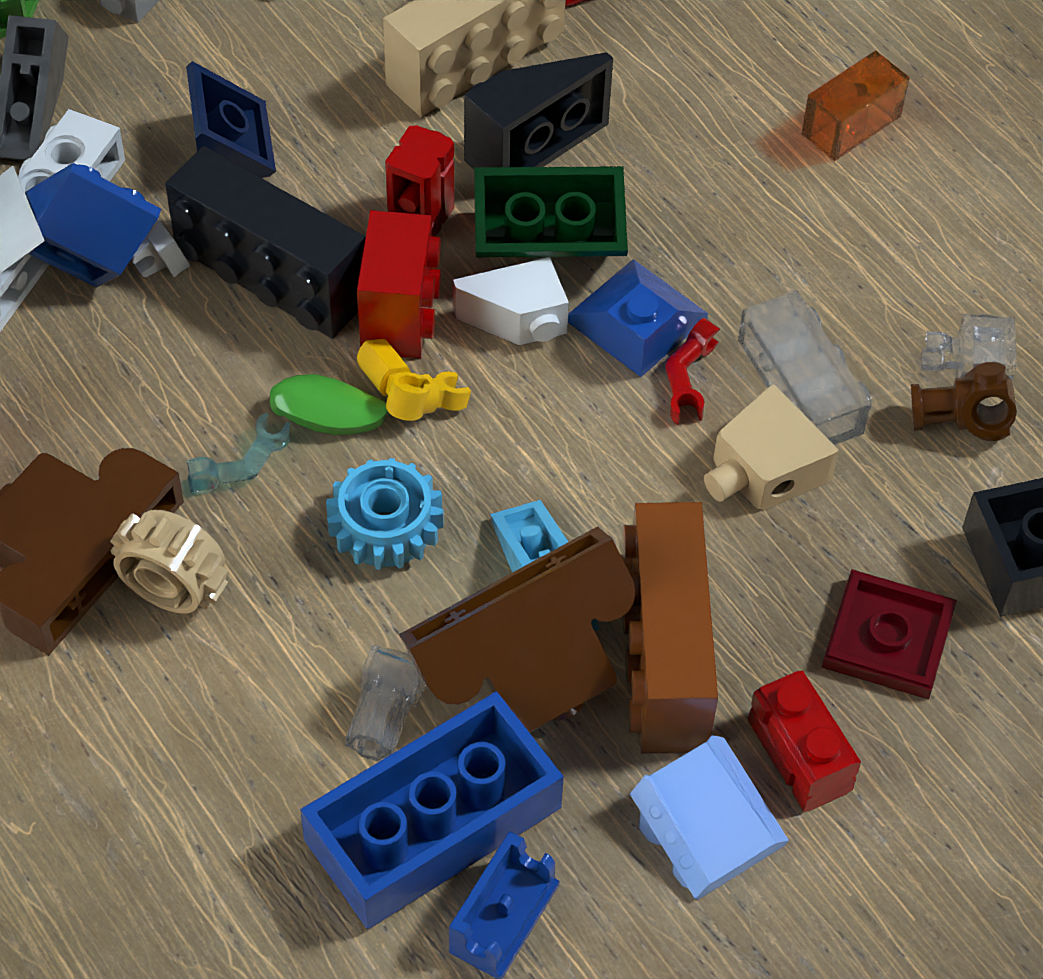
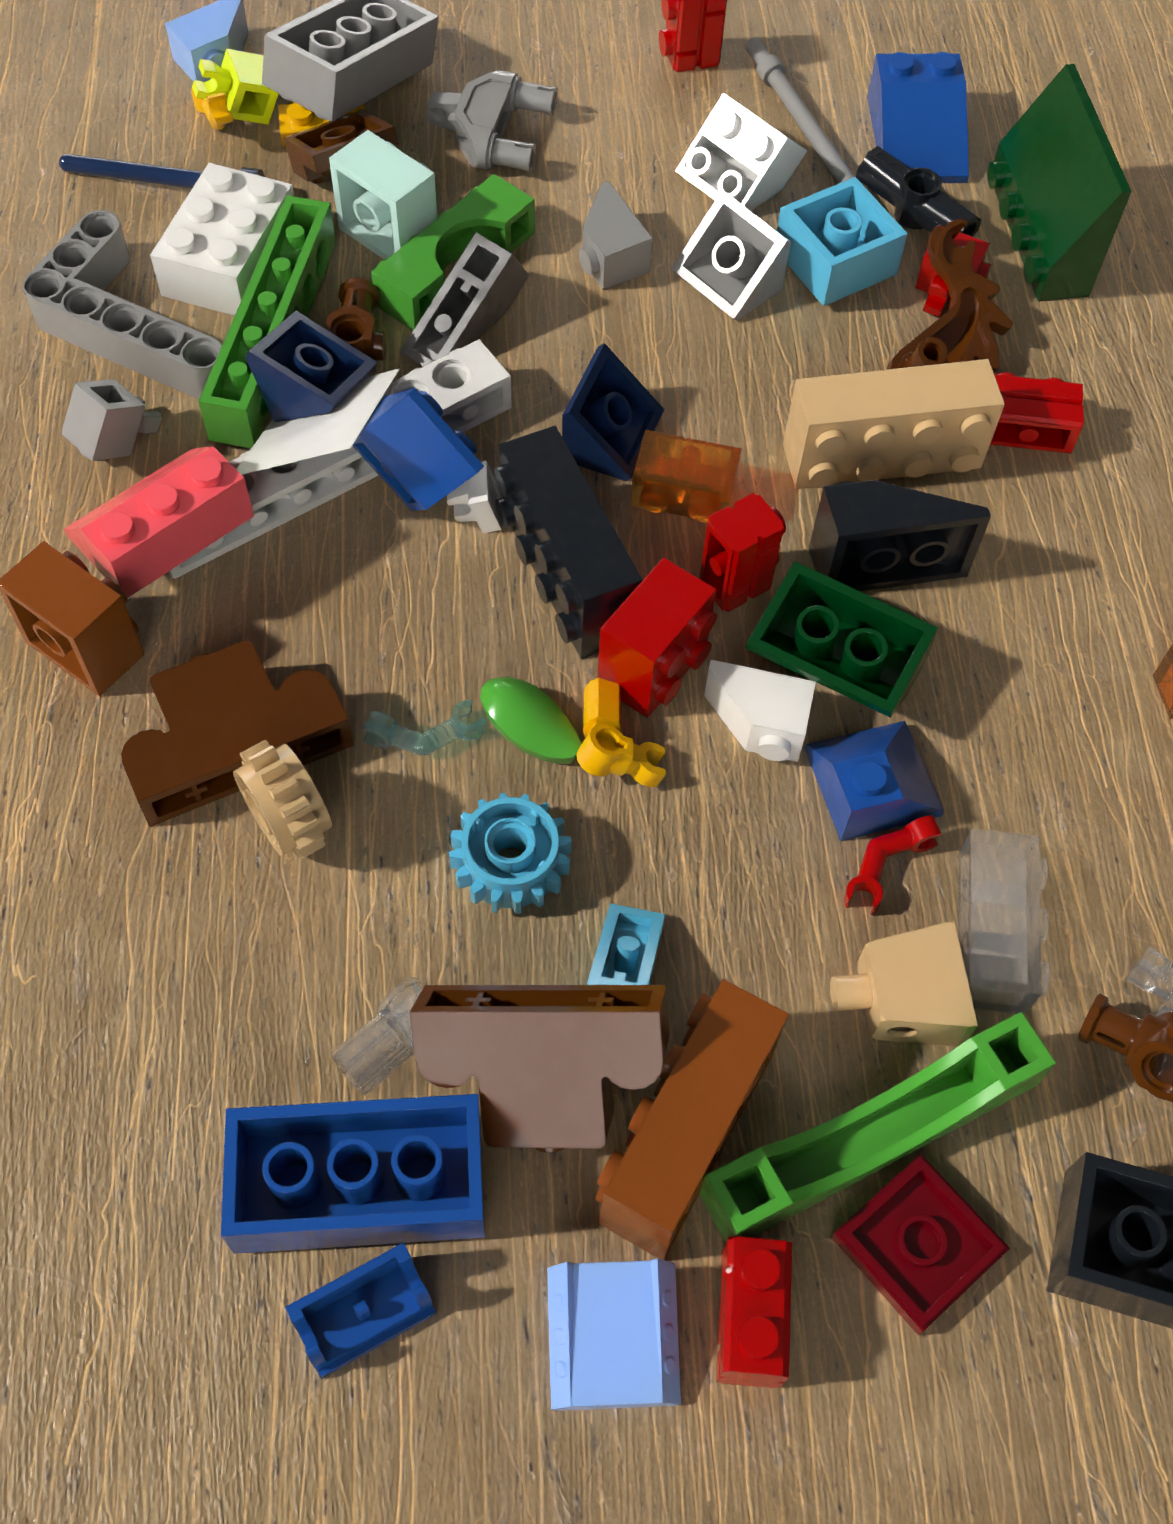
camera: 30 degrees right, 5 degrees up
none -> clear orange brick [631,430,742,522]
none -> bright green arch [699,1011,1056,1242]

